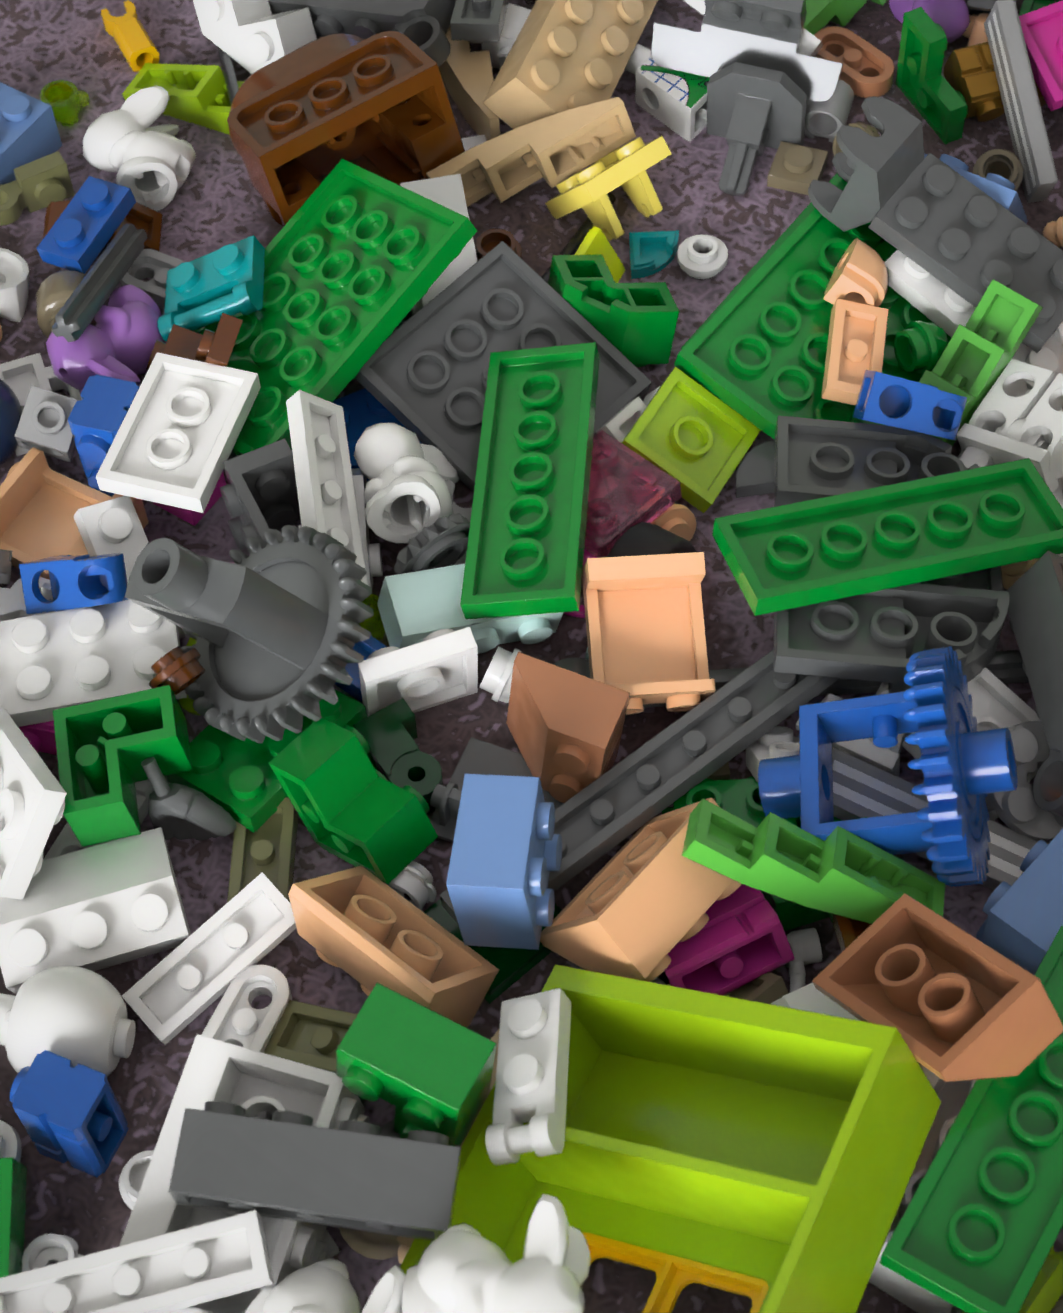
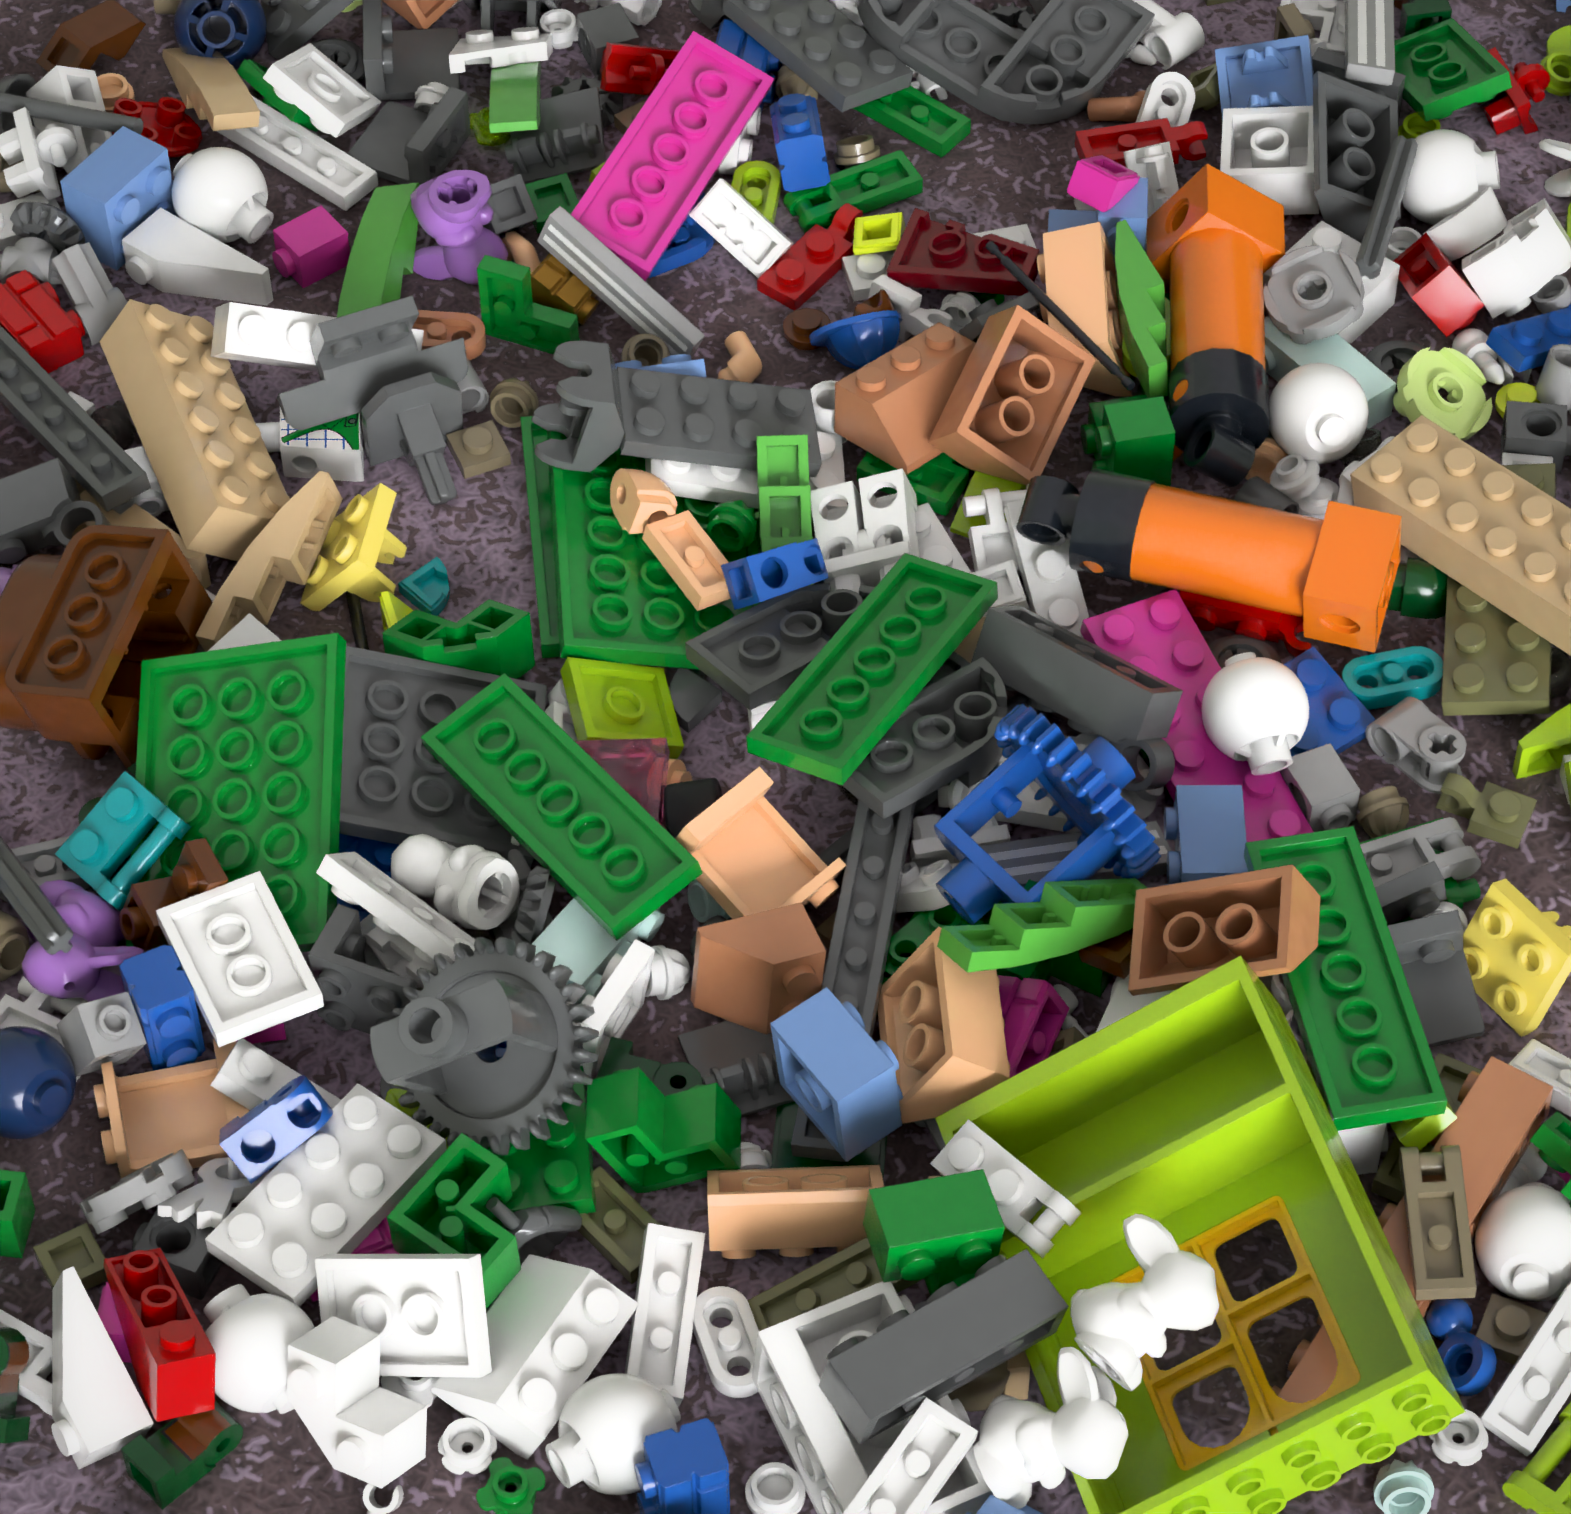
camera: 45 degrees left, 5 degrees down
reddish brown plate [149,646,206,696] -> none
white plate [677,234,728,279] -> none

